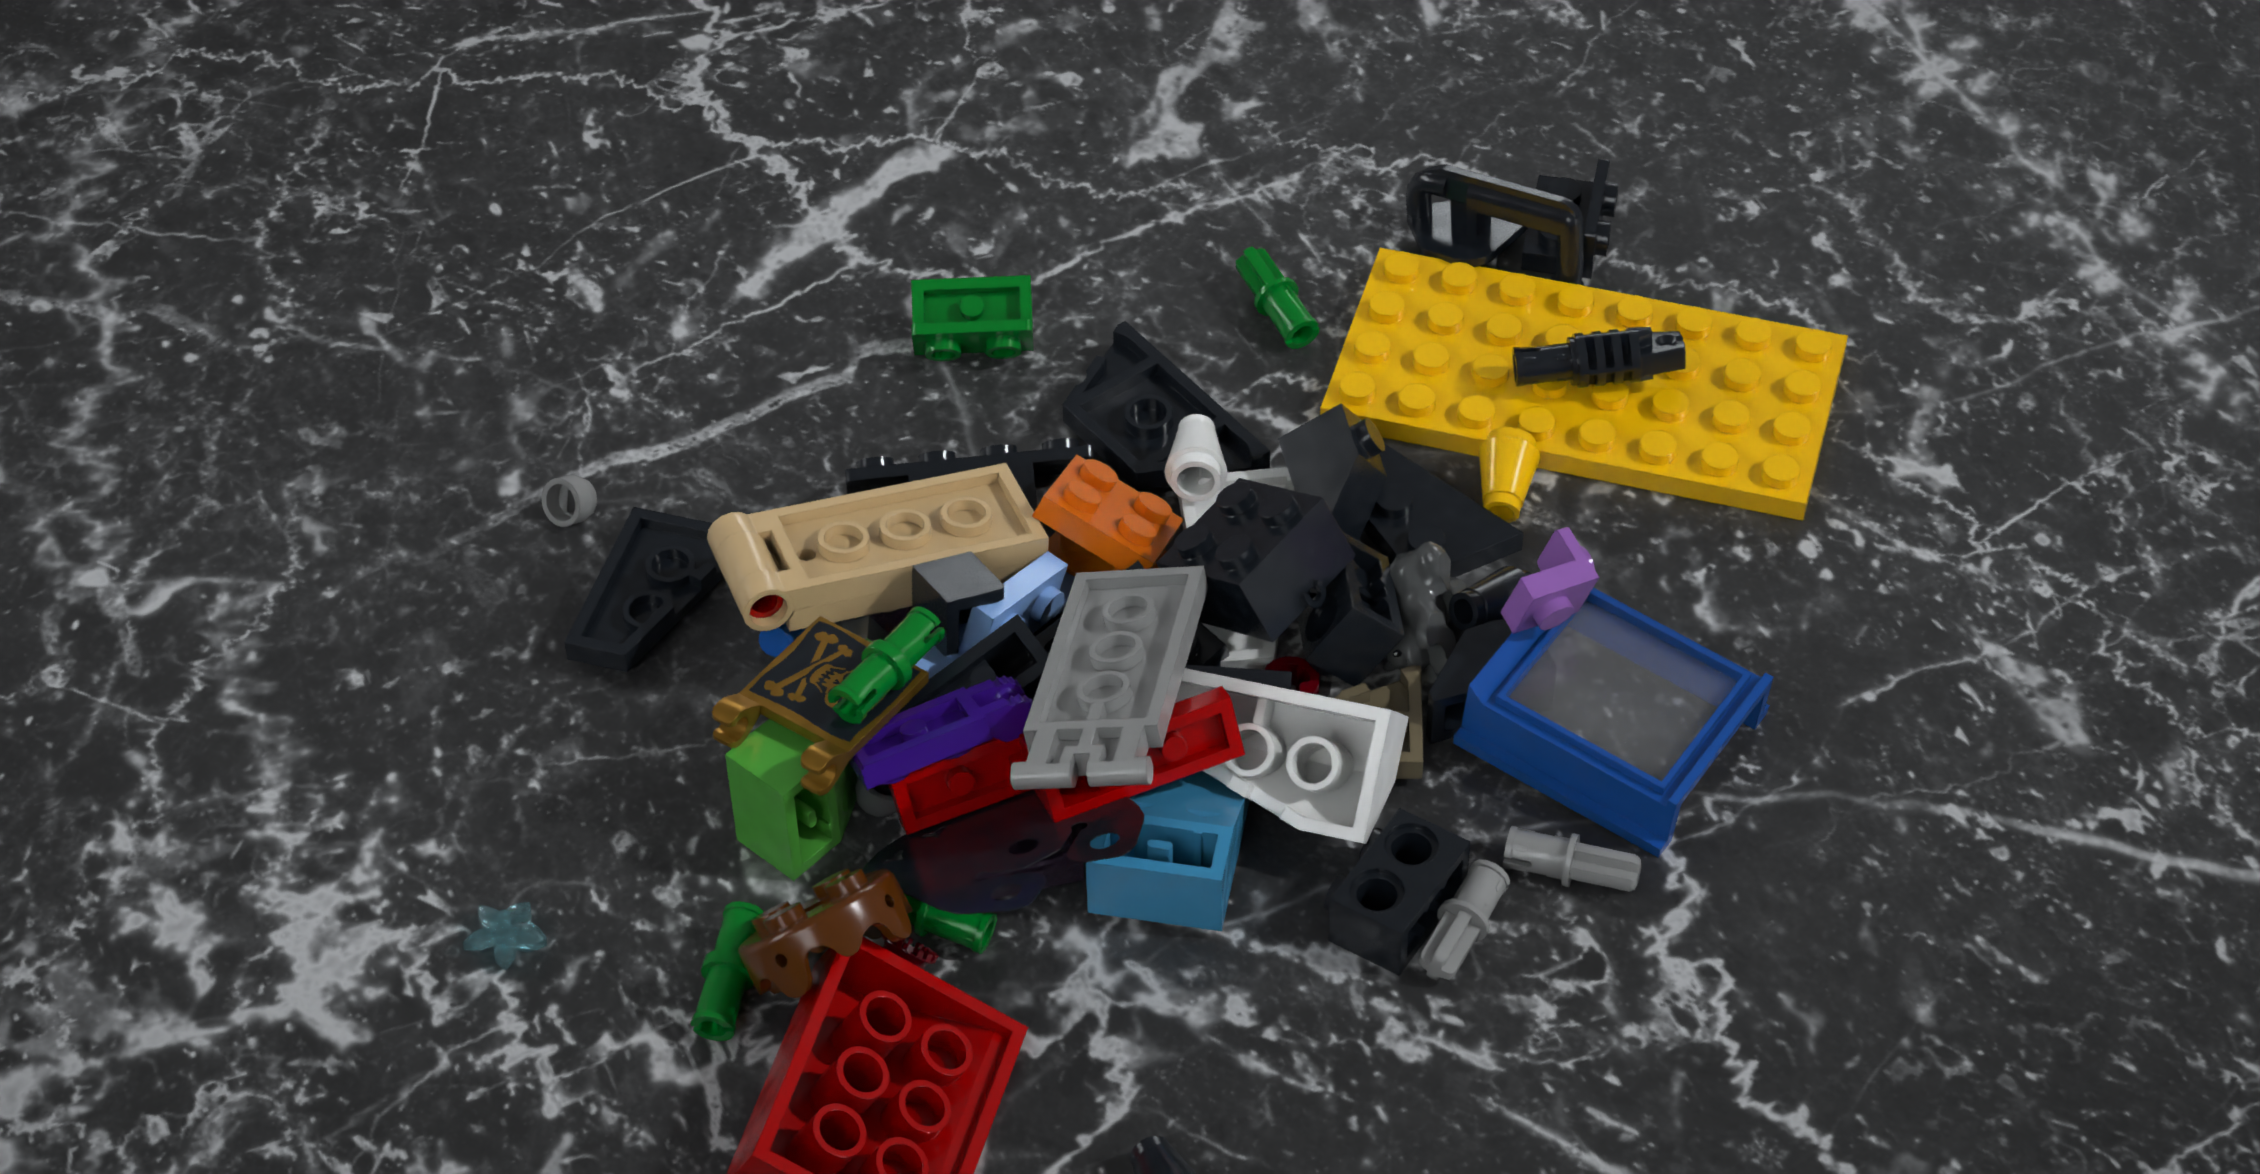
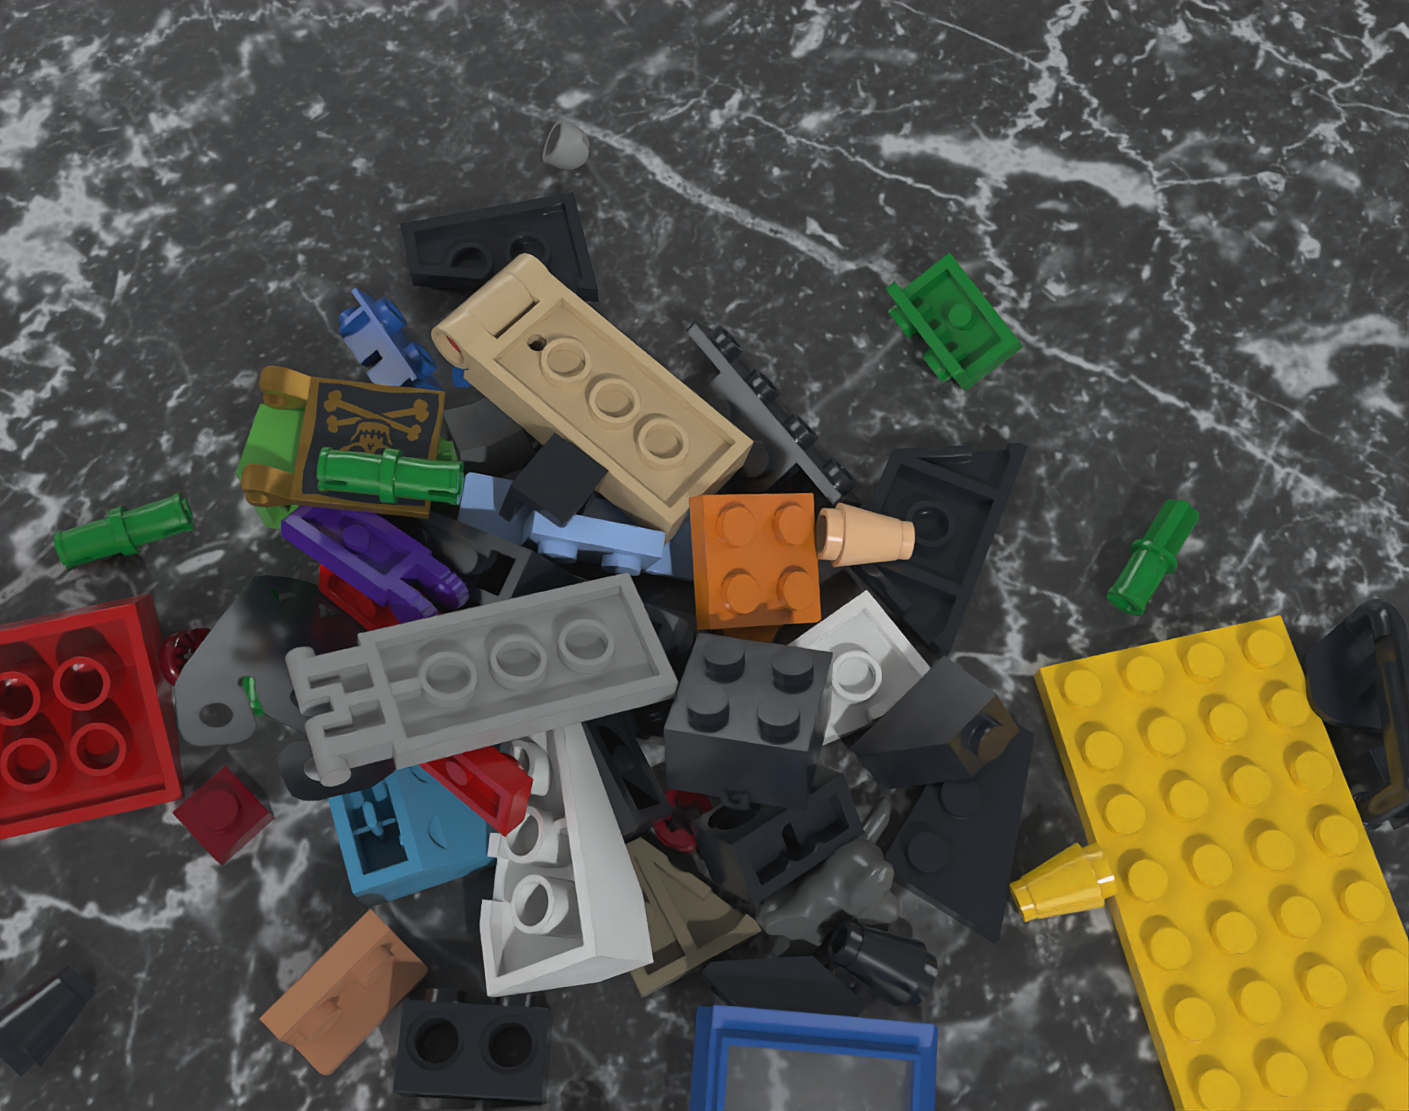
camera: 55 degrees right, 20 degrees up
clear light blue plant [463,902,547,971] -> none
reddish brown plate [738,868,912,998] -> none
white cone [1164,414,1227,502] -> none
medium lavender bracket [1500,527,1599,634] -> none
black hinge [1512,327,1686,388] -> none
none -> dark red plate [172,765,275,866]
none -> nougat bracket [259,909,429,1076]
none -> blue hinge [338,287,444,391]
none -> light nougat cone [816,503,915,567]

